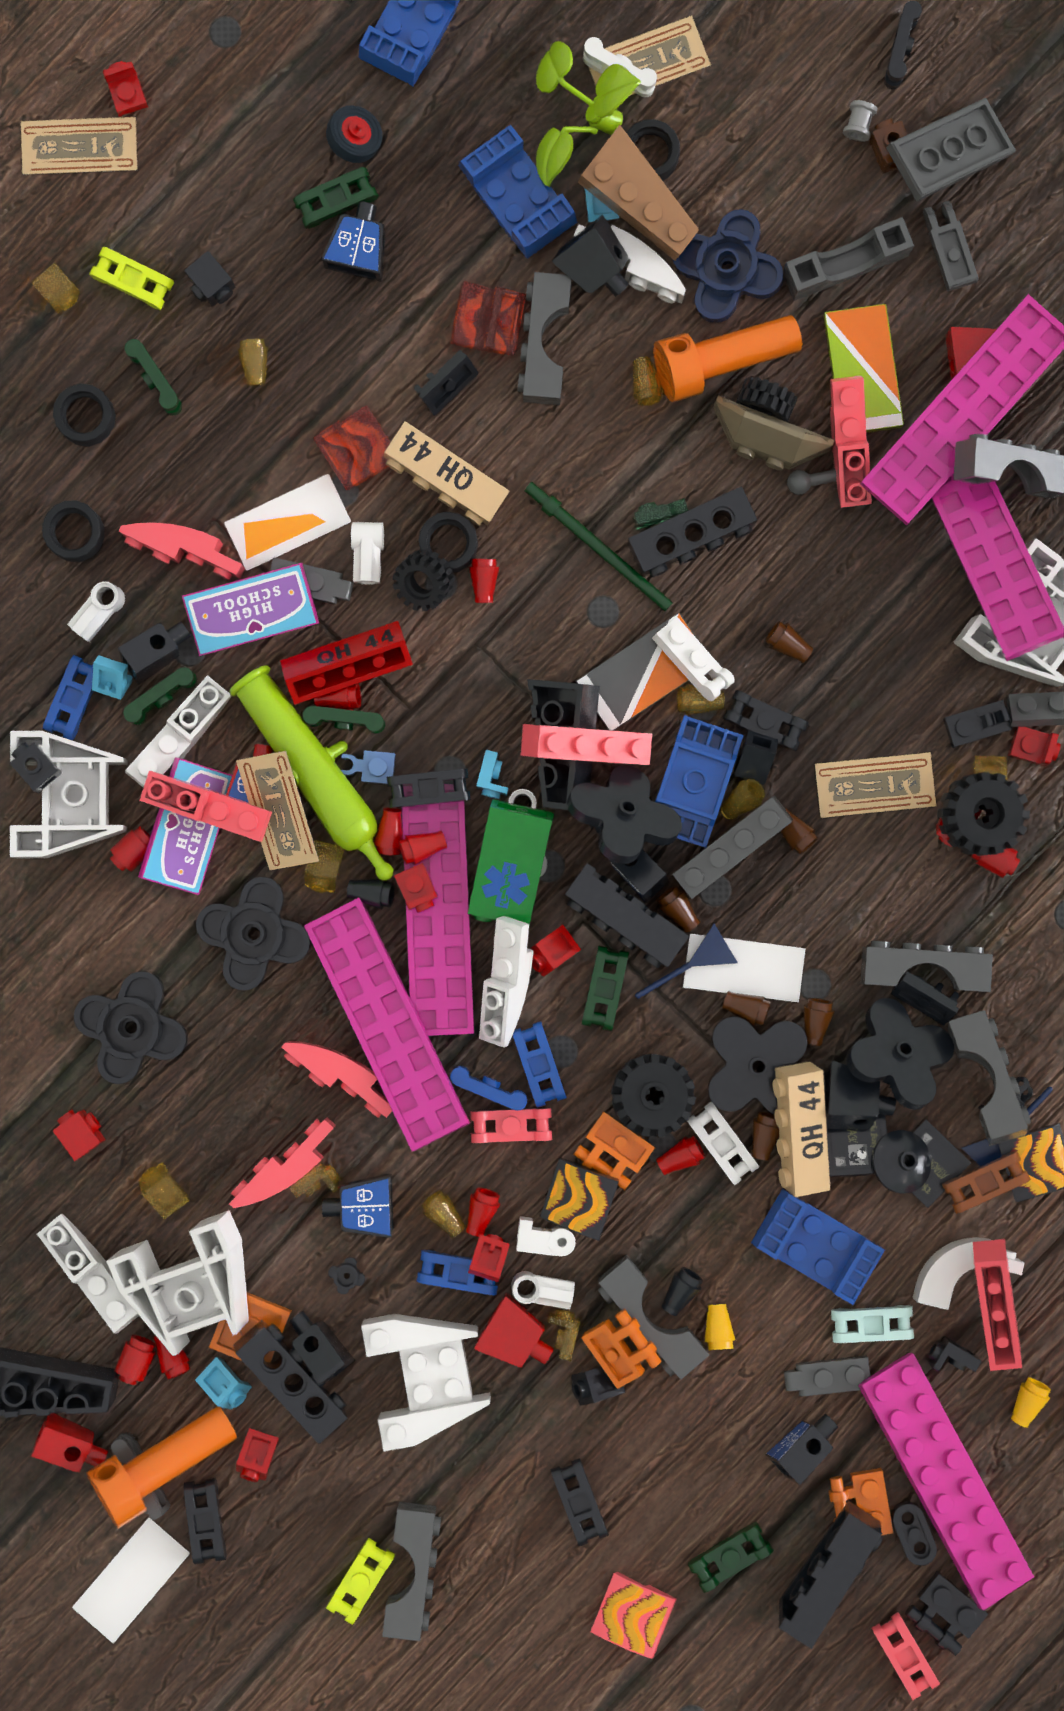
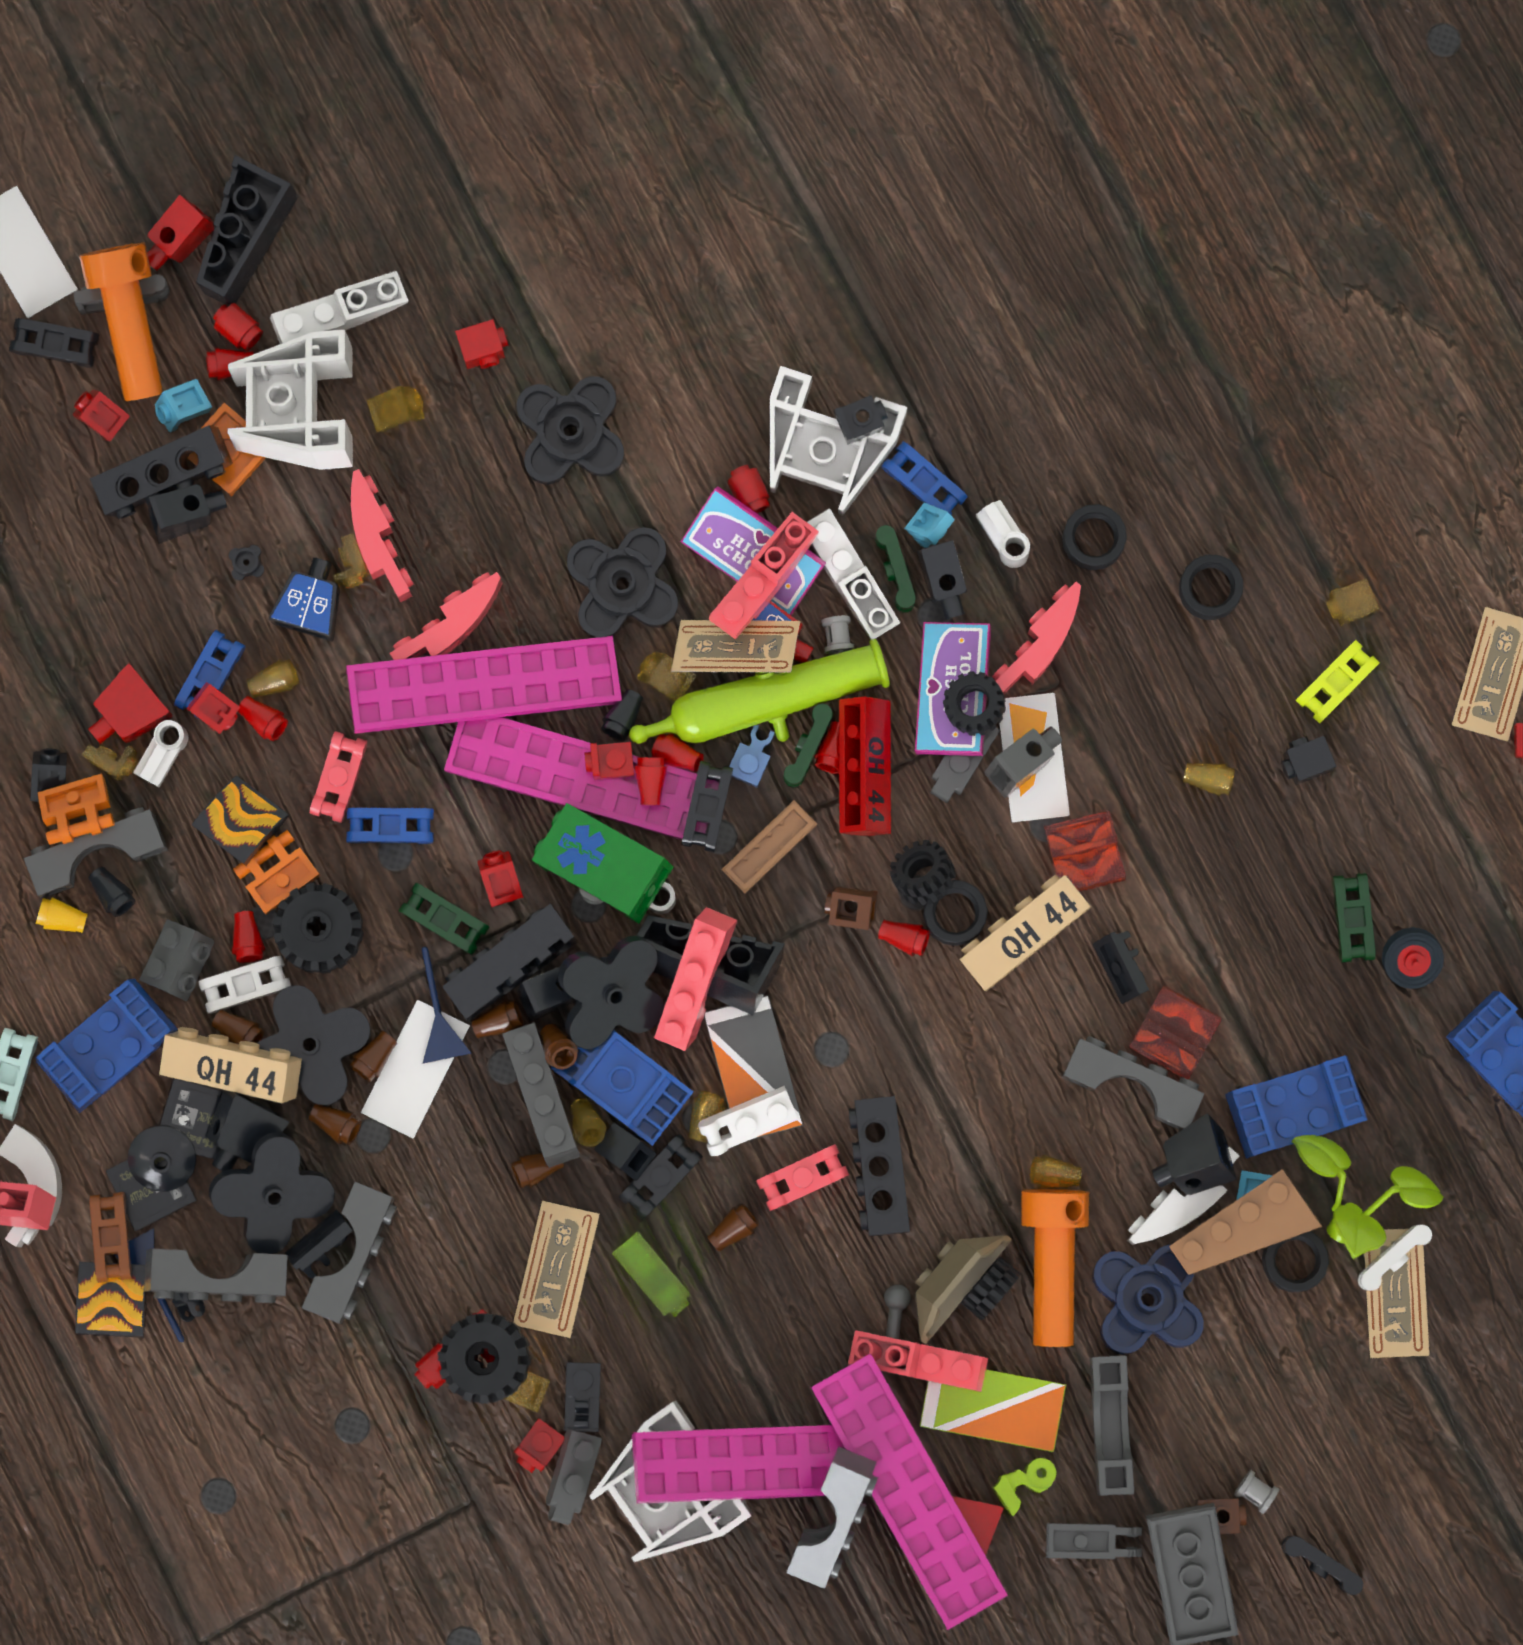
camera: 105 degrees right, 5 degrees down
dark green plate [125,339,182,416] -> none
torso [322,202,385,282] -> none
white piece [351,522,384,585] -> none
white wedge [361,1314,491,1451] -> none
blue plate [450,1065,527,1111] -> none
medium azure bracket [476,750,509,799] -> none
white slope [479,916,534,1048] -> none
white leg [516,1216,576,1256] -> none
dark green bar [524,482,673,612] -> none
clear green plate [633,498,688,530] -> none
none -> dark grey bracket [139,919,214,1001]
none -> reddish brown cone [540,1024,578,1070]
none -> clear neon green brick [612,1231,691,1317]
none -> medium nougat plate [721,800,817,894]
none -> coral plate [756,1144,850,1211]
none -> light grey bush [821,615,855,655]
none -> reddish brown brick [825,887,878,930]
none -> black tyre [943,671,1006,736]
none -> dark grey torso [984,726,1062,798]
none -> lime leg [992,1458,1056,1516]

